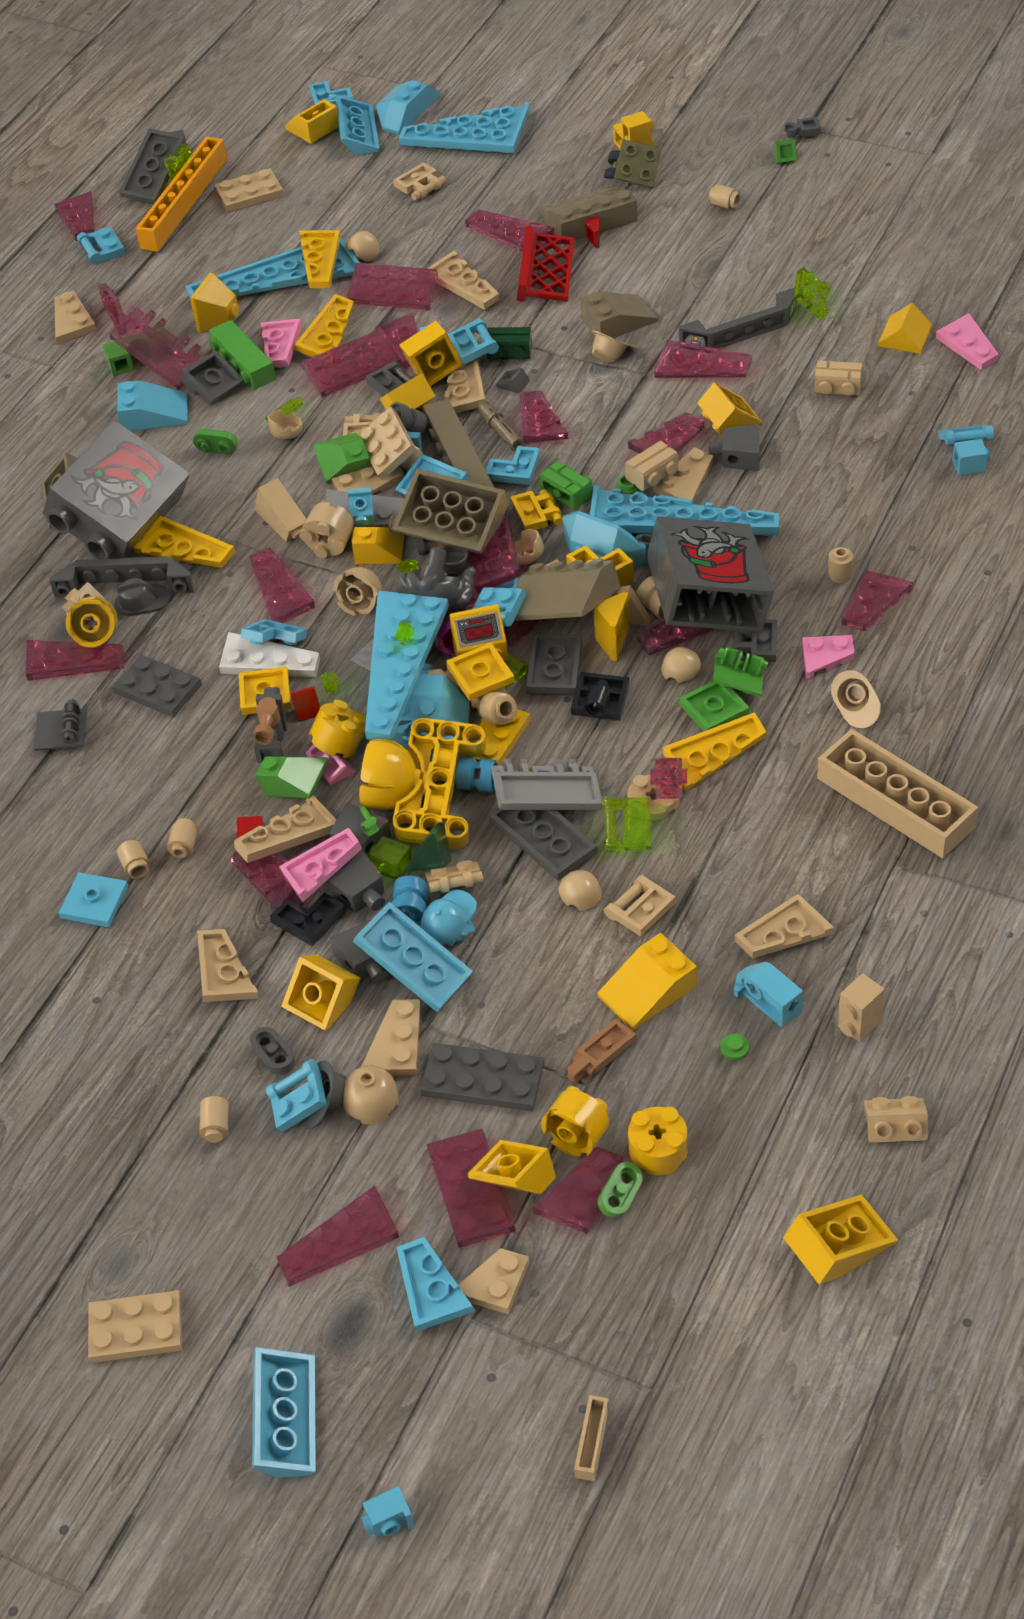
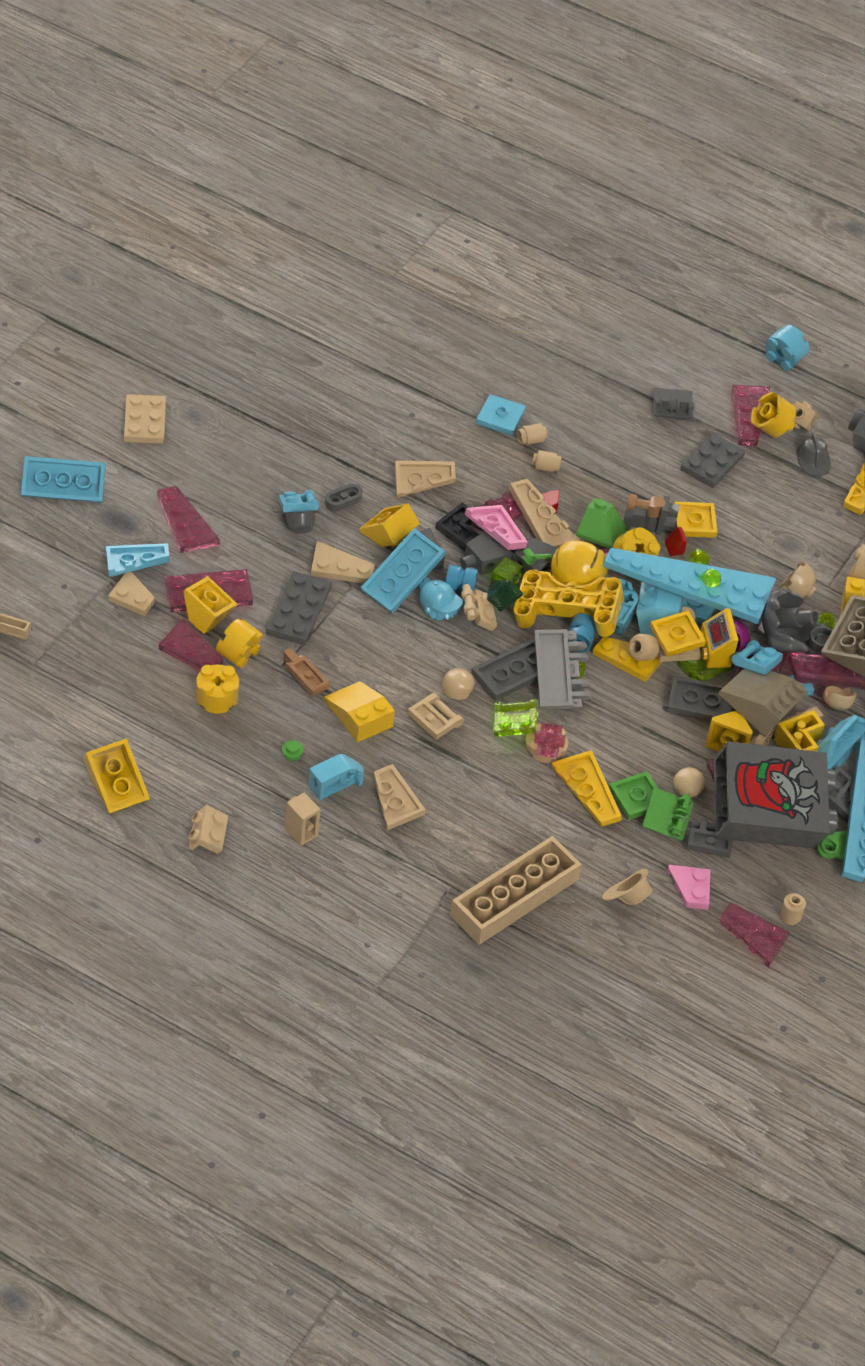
camera: 85 degrees right, 0 degrees up
dark grey slope [49,557,194,597] -> none
tan brick [199,1096,229,1143] -> none
white wing [219,632,320,677] -> none
medium azure plate [241,619,308,645] -> none
clear pink wing [249,547,315,623] -> none
tan cylinder [342,1065,399,1124] -> none
black plate [571,672,630,721] -> none
bright green plate [598,1162,643,1218] -> none

